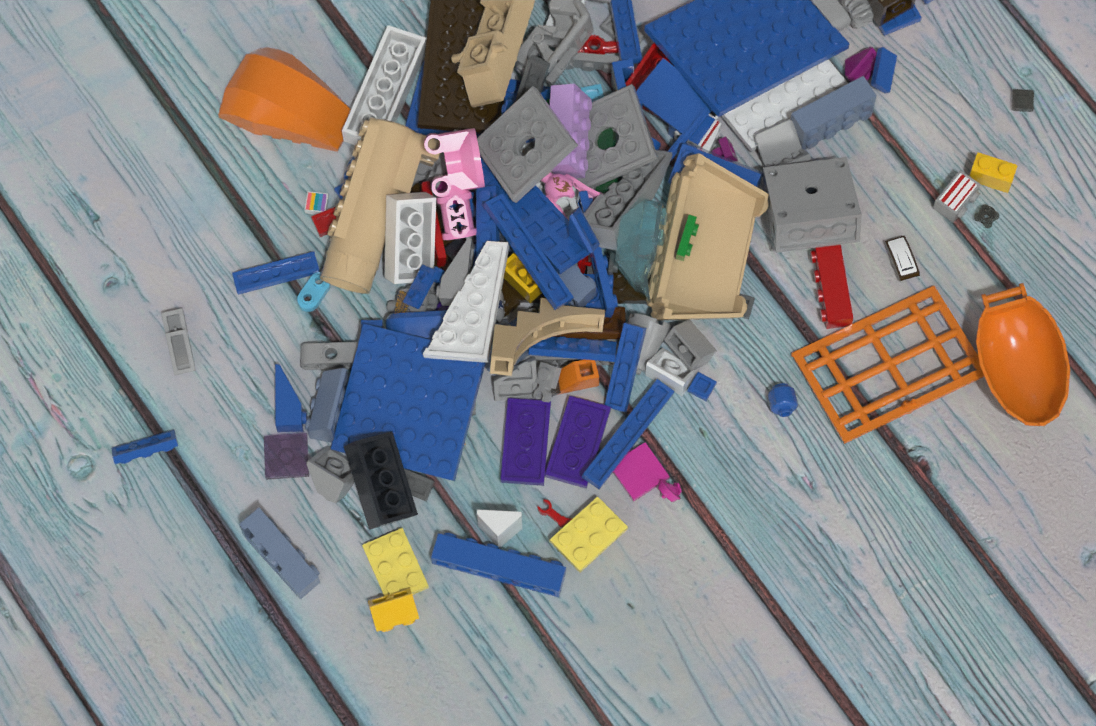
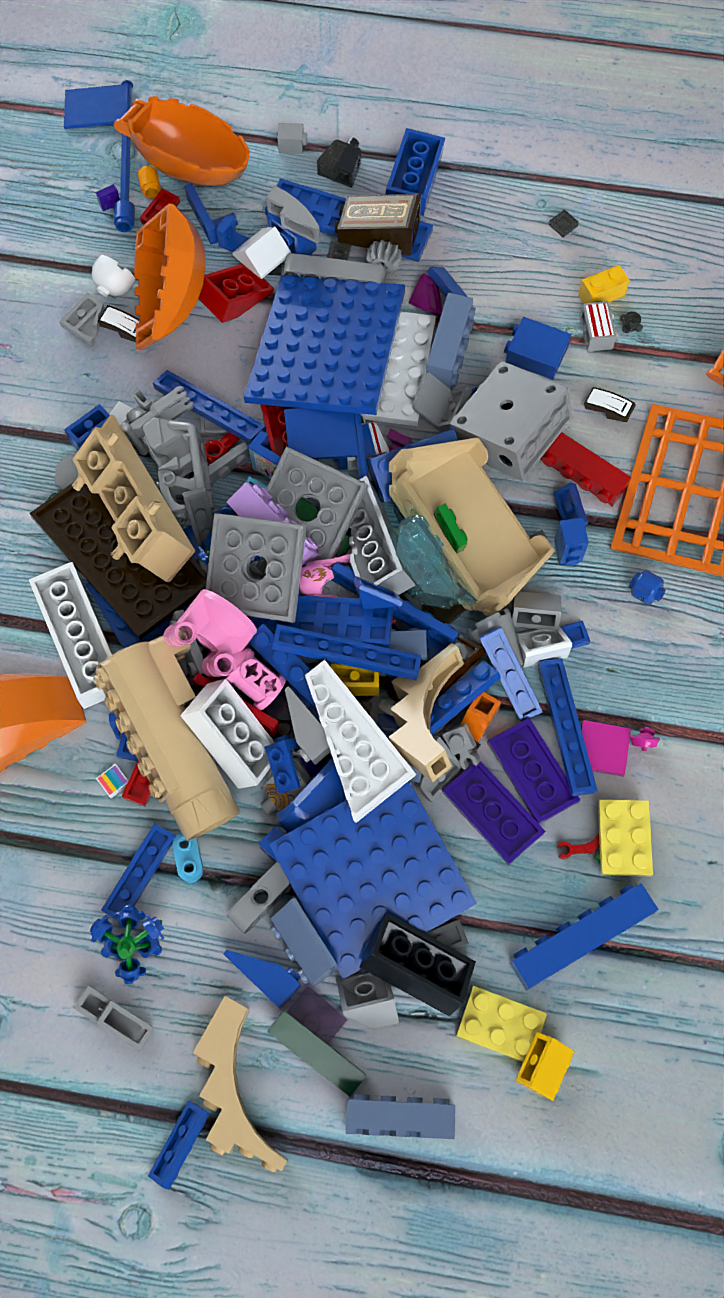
camera: 45 degrees left, 0 degrees up
white slope [477,510,522,548] -> none
none -> blue plant [90,905,164,984]
none -> tan arch [193,996,288,1173]
none -> tile [267,1009,367,1097]
none -> blue brick [504,317,572,380]
none -> blue plate [553,482,588,525]
none -> blue brick [554,517,589,566]

